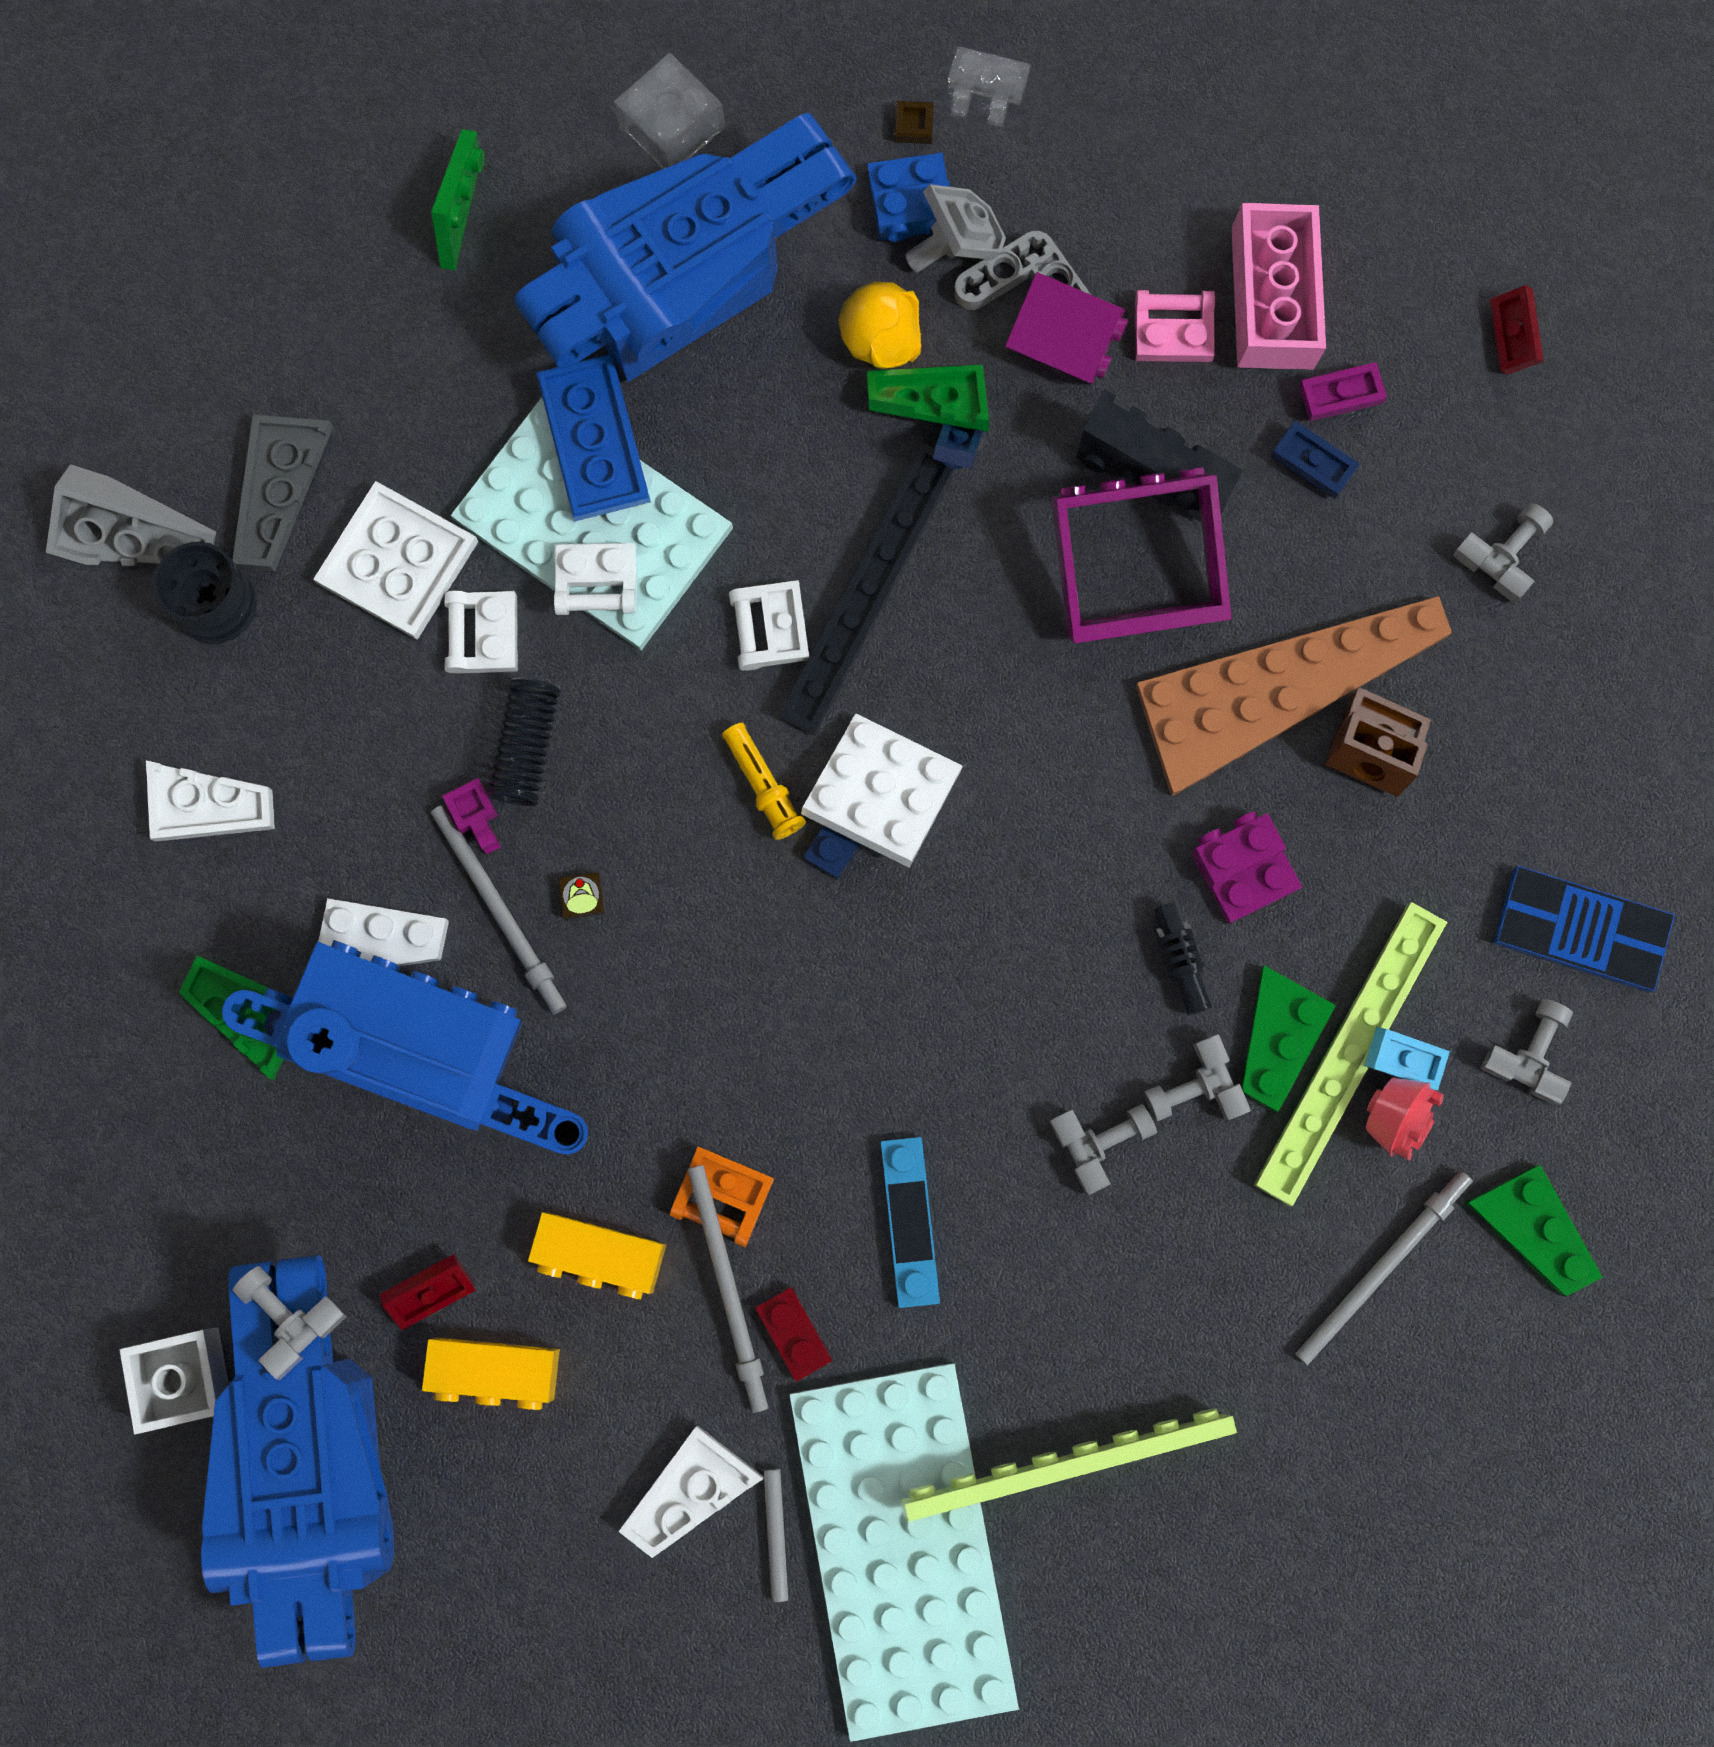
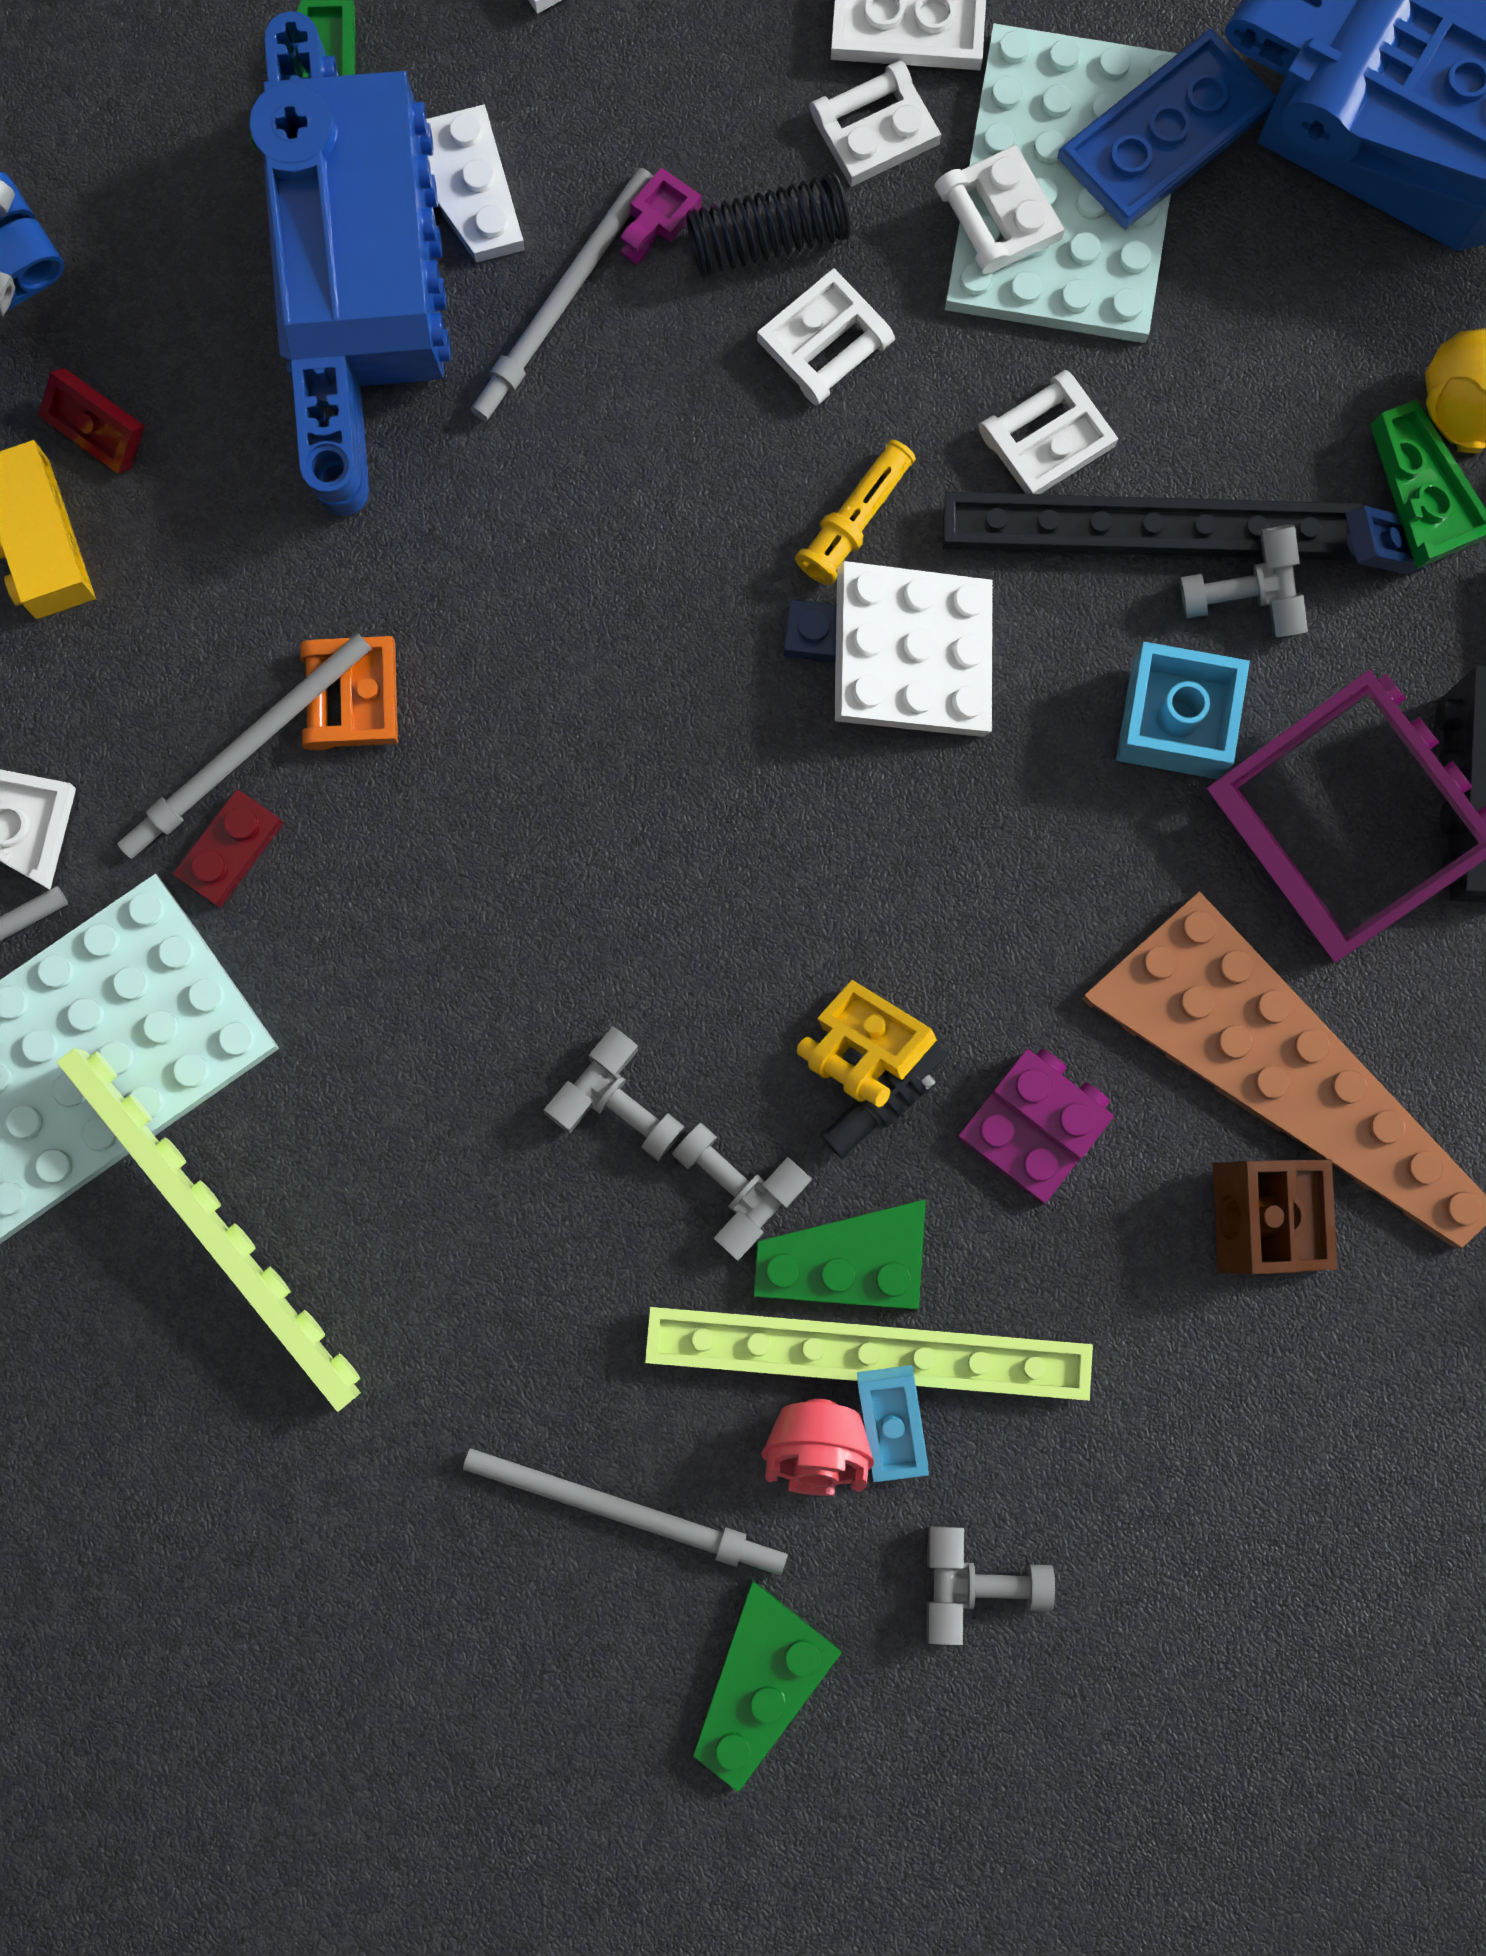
camera: 60 degrees right, 0 degrees up
yellow brick [528,1212,667,1300] -> none
tile [559,872,605,920] -> none
plate [881,1137,940,1308] -> none
black tile [1493,866,1675,993] -> none
none -> white plate [757,268,895,405]
none -> yellow plate [797,980,937,1107]
none -> medium azure brick [1116,642,1250,779]
none -> light grey bar [1180,524,1308,637]

